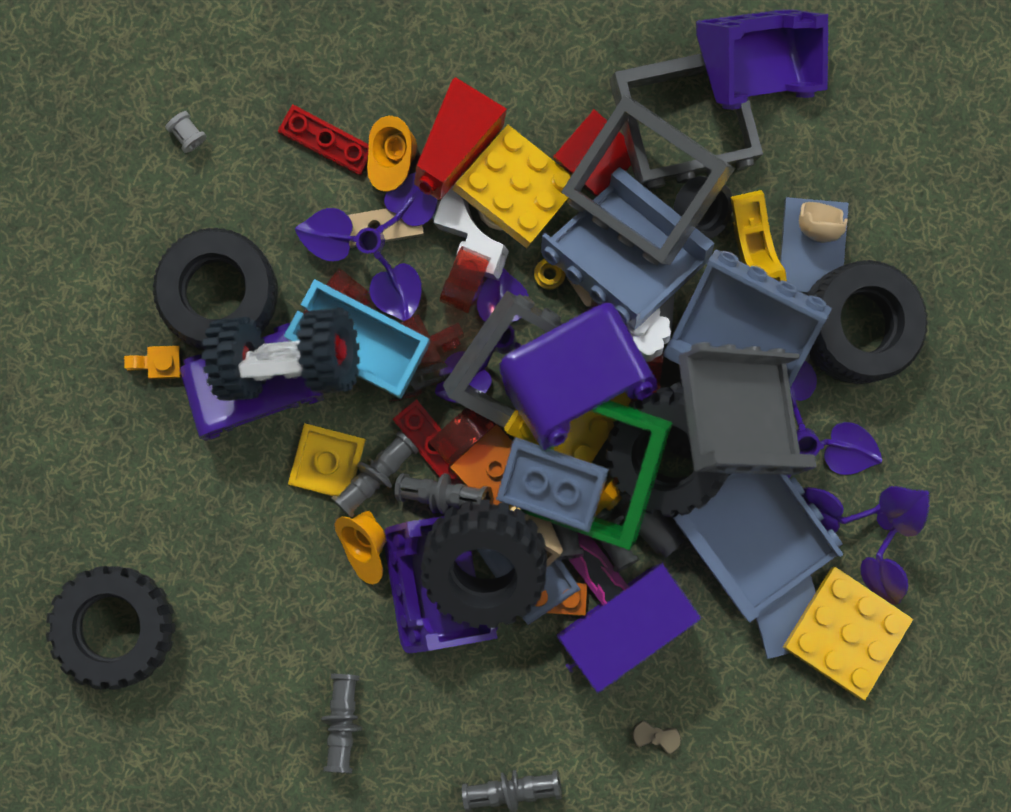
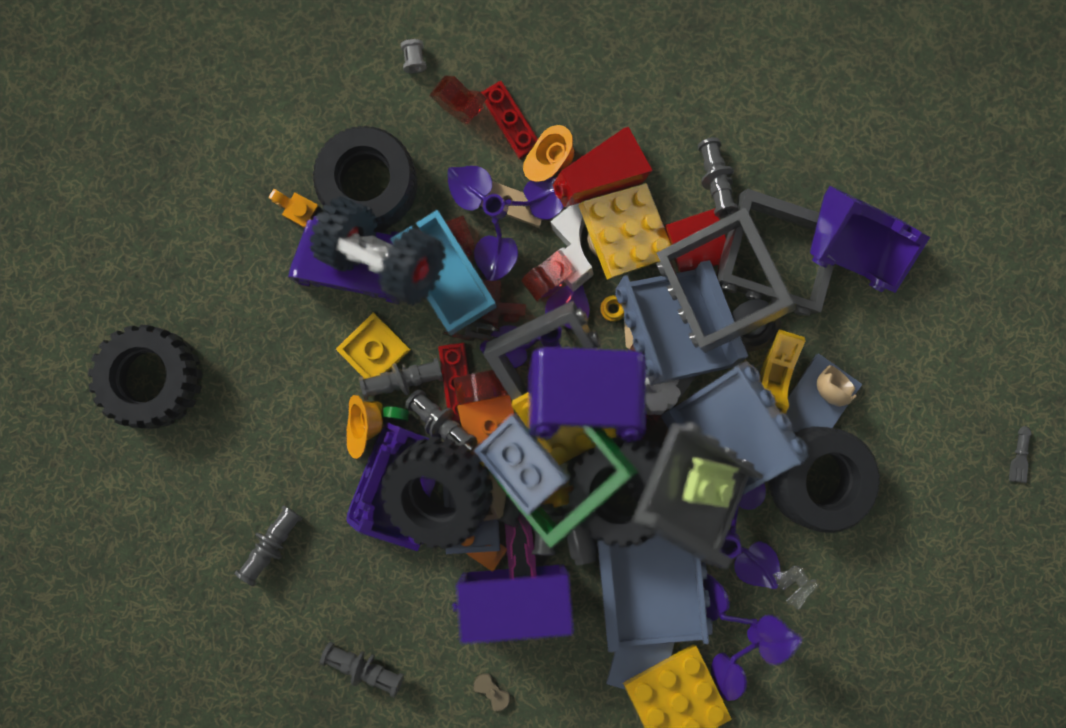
camera: 30 degrees right, 0 degrees up
none -> green tile [382,407,410,422]
none -> clear red brick [429,75,487,125]
none -> yellowish green plate [683,458,739,507]
none -> dark grey piece [698,137,739,218]
none -> clear piece [773,566,820,609]

